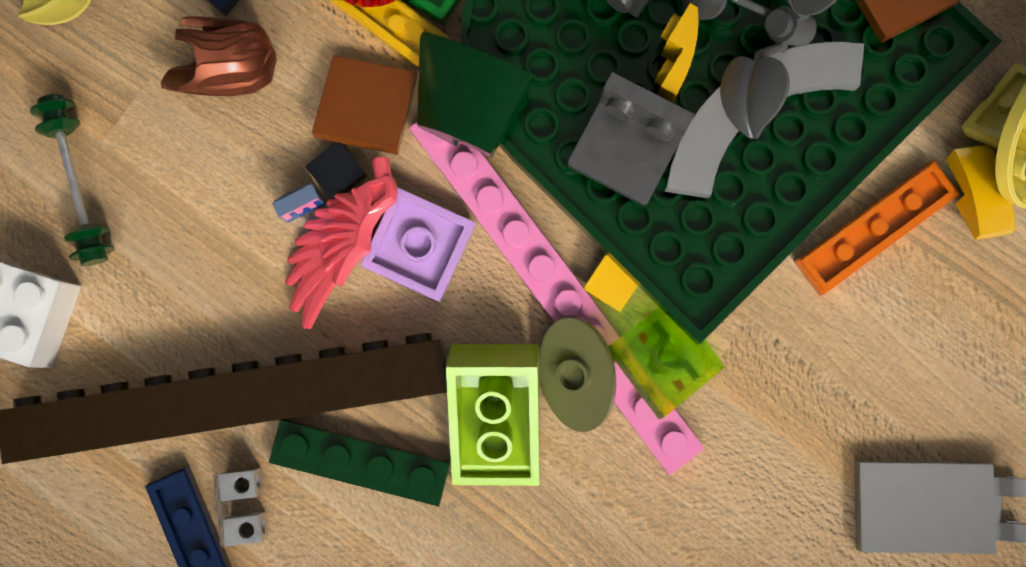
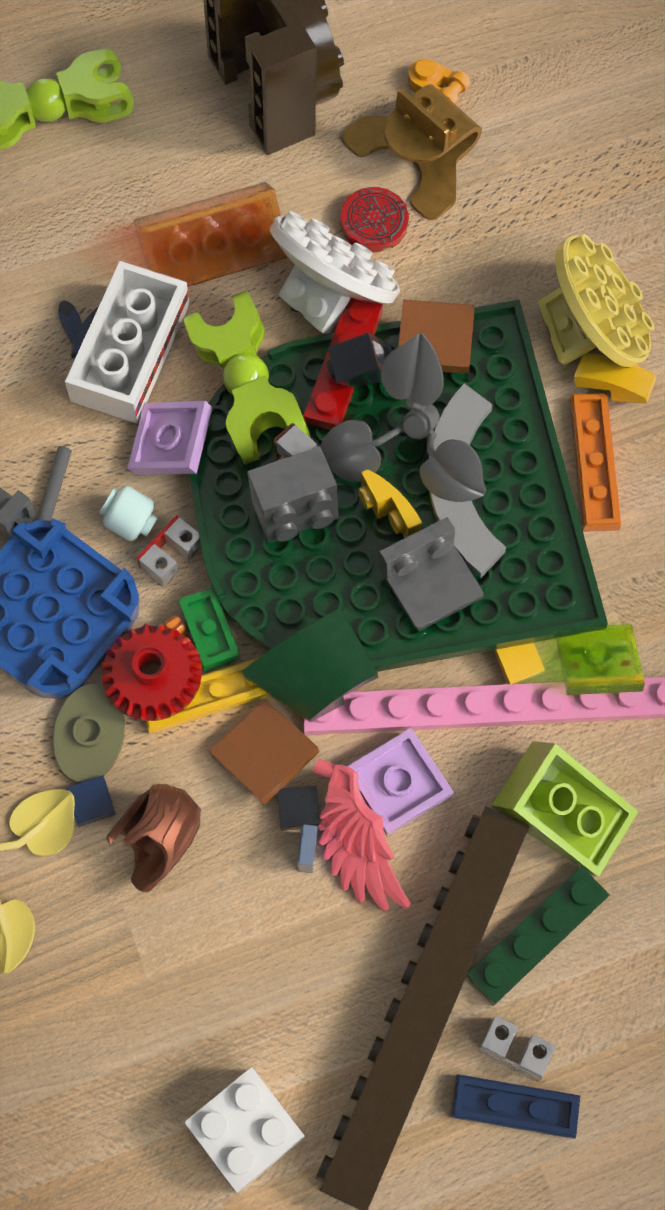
camera: 60 degrees left, 15 degrees down
dark green axle [30,94,115,266] -> none
olive piece [539,316,616,432] -> none

